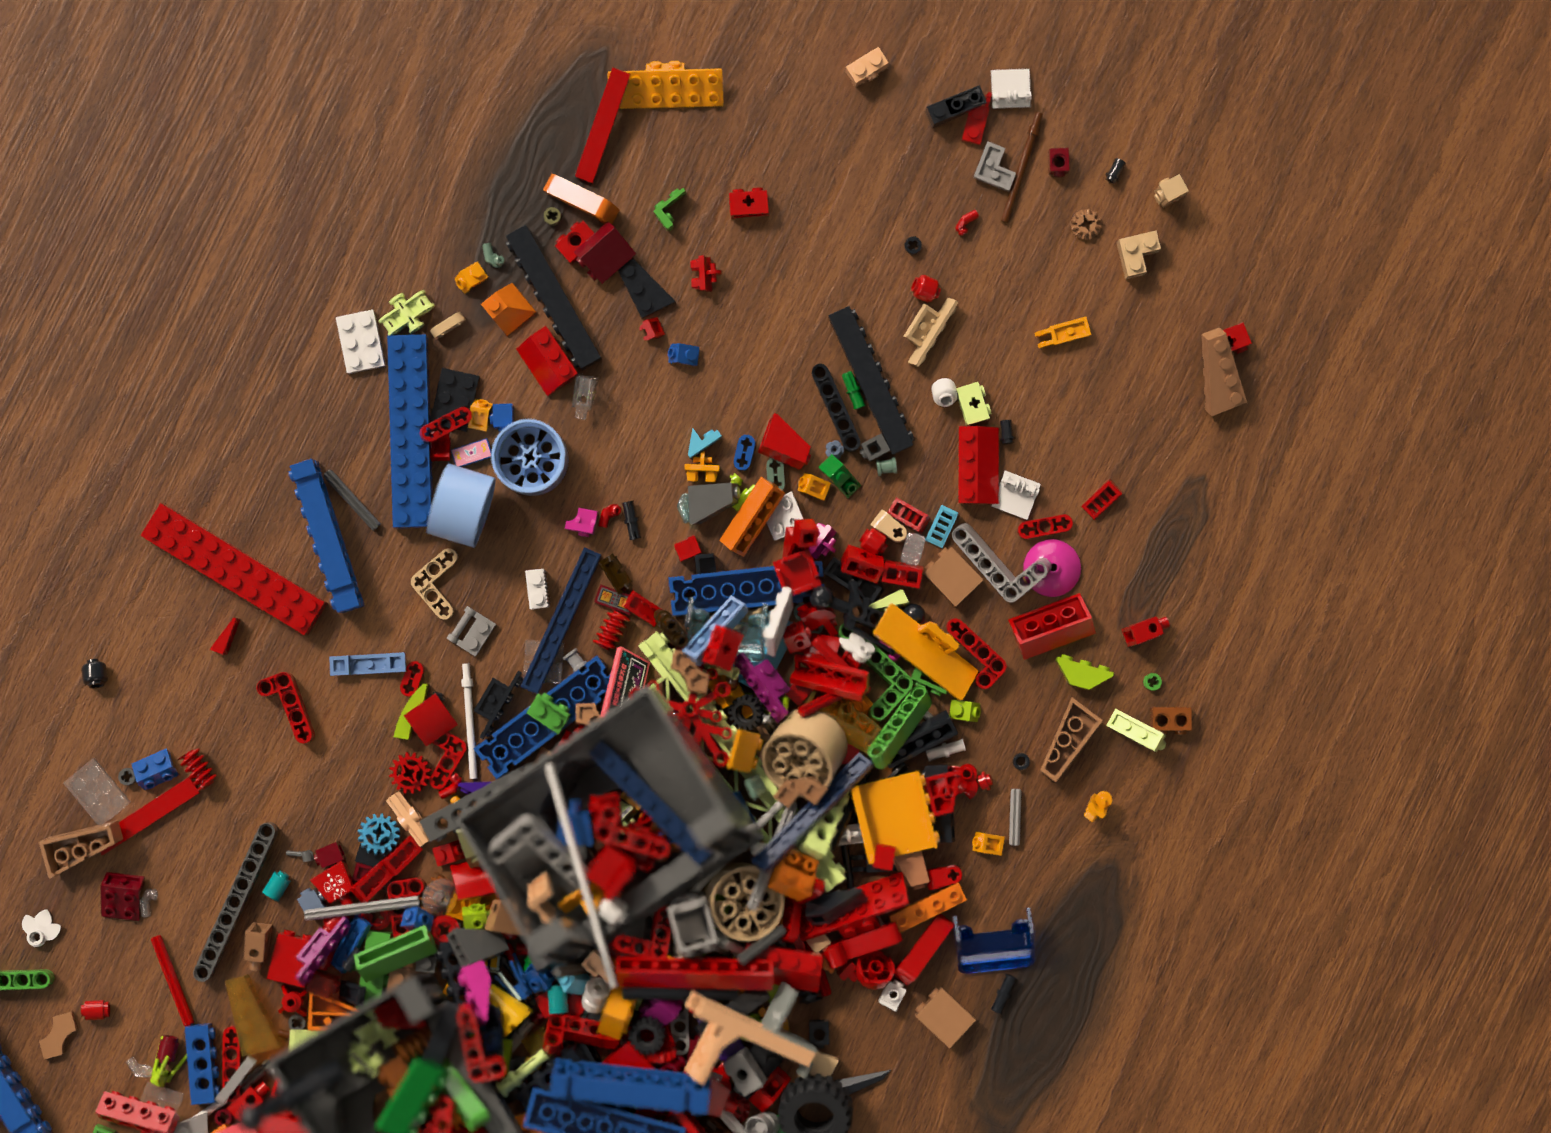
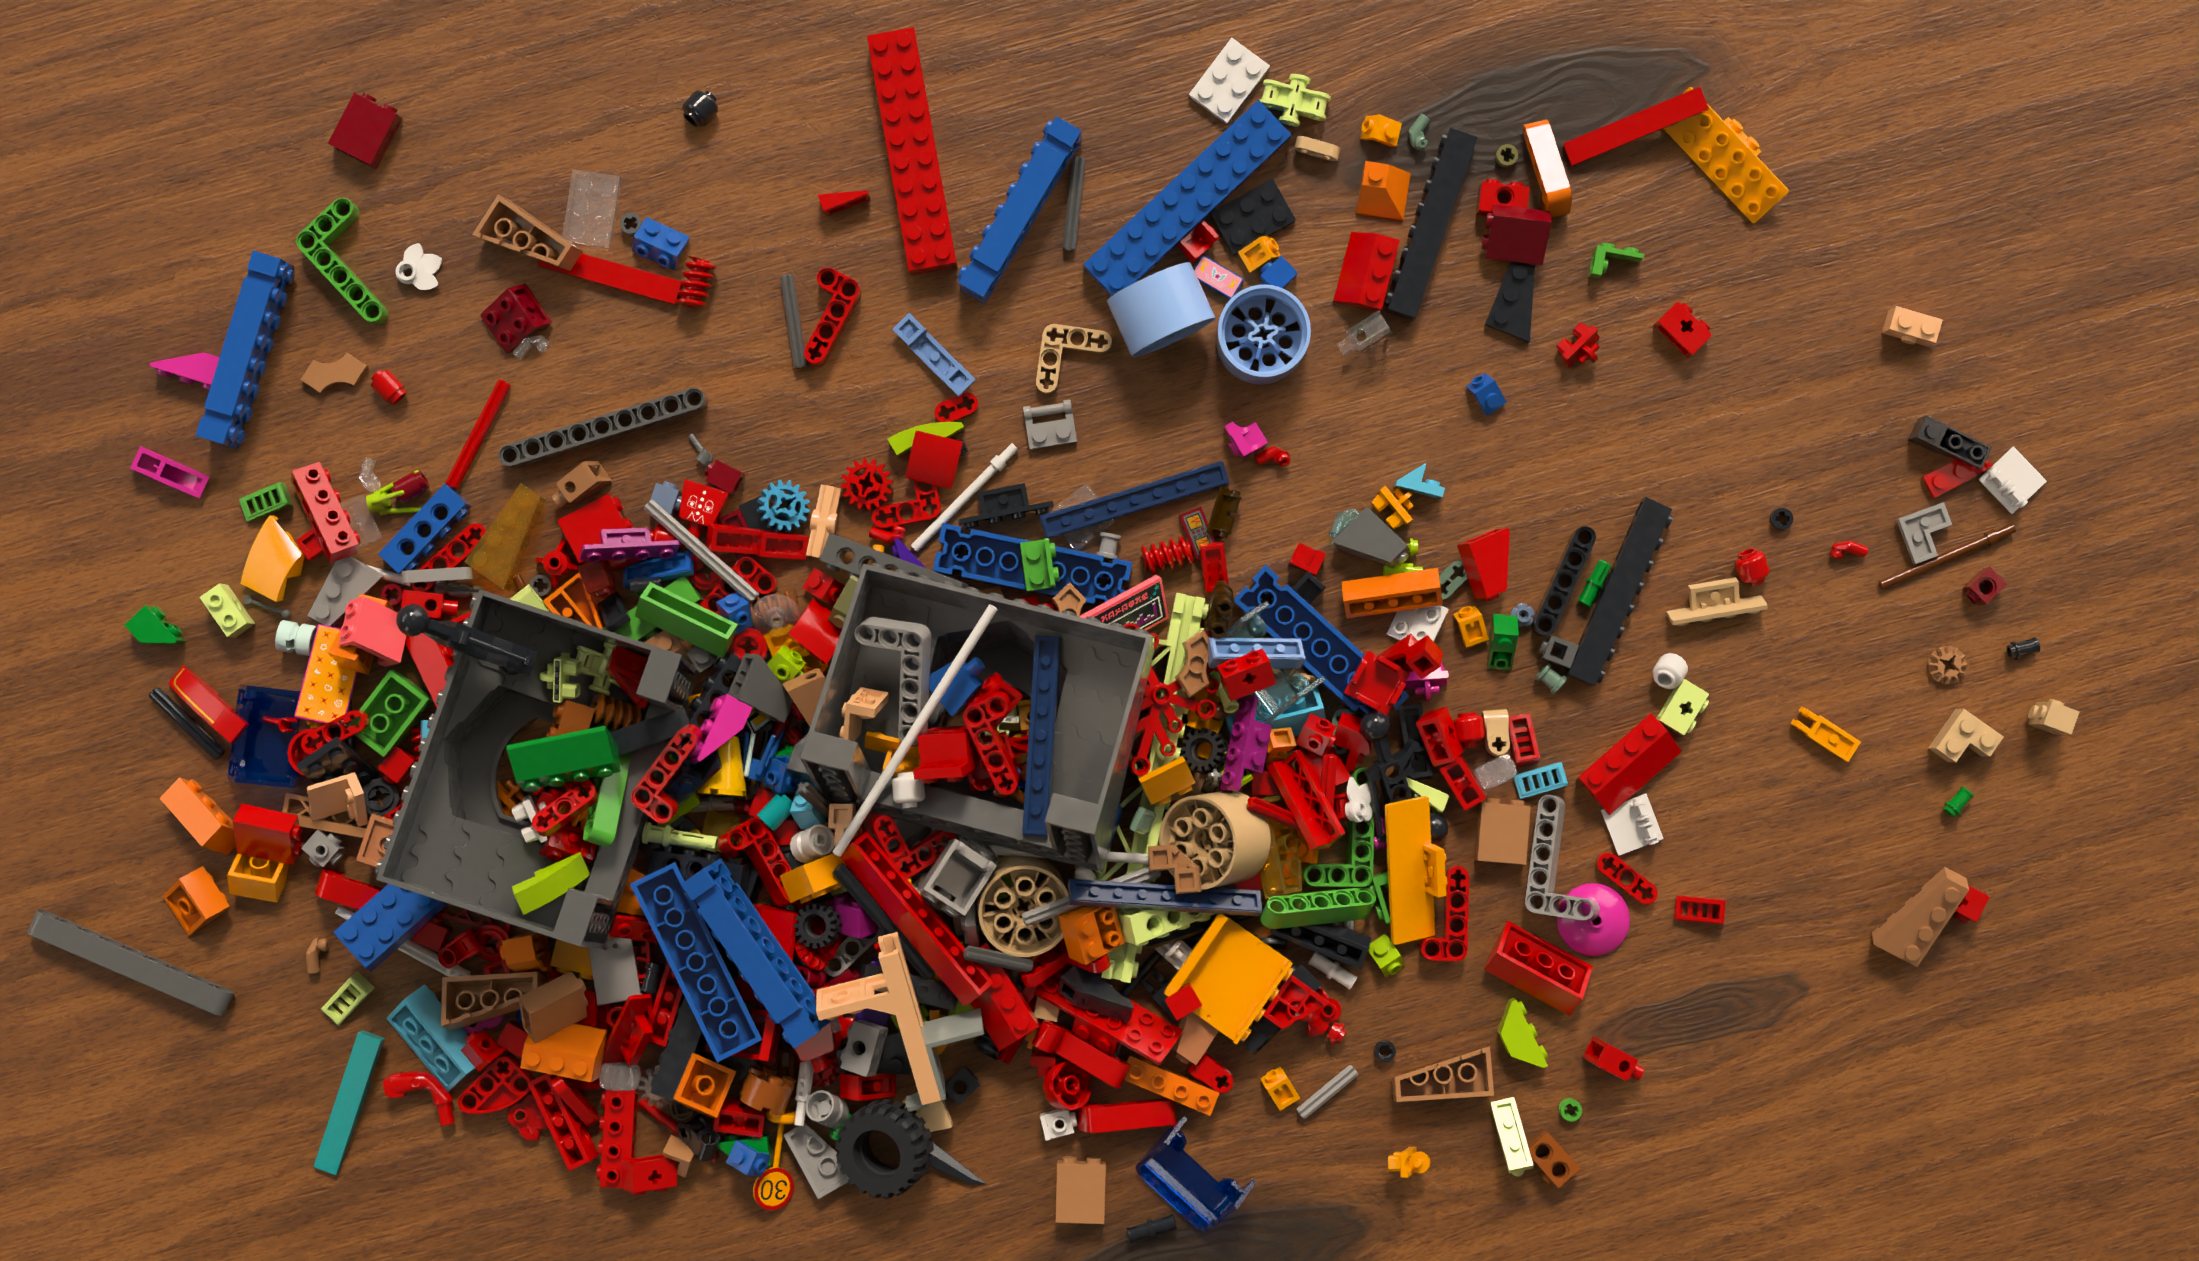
camera: 50 degrees right, 0 degrees up
teal brick [262,870,291,901] -> none
red beam [420,407,472,442] -> none
white brick [525,569,550,610] -> none
black pin [622,500,641,540] -> none
red tile [639,317,665,340] -> none
blue beam [734,435,755,471] -> none
white plate [763,587,793,657] -> none
black pin [1000,420,1016,445] -> none
none -> dark grey axle [780,274,807,369]
none -> orange leg [1265,727,1297,769]
none -> green pin [1943,786,1974,818]

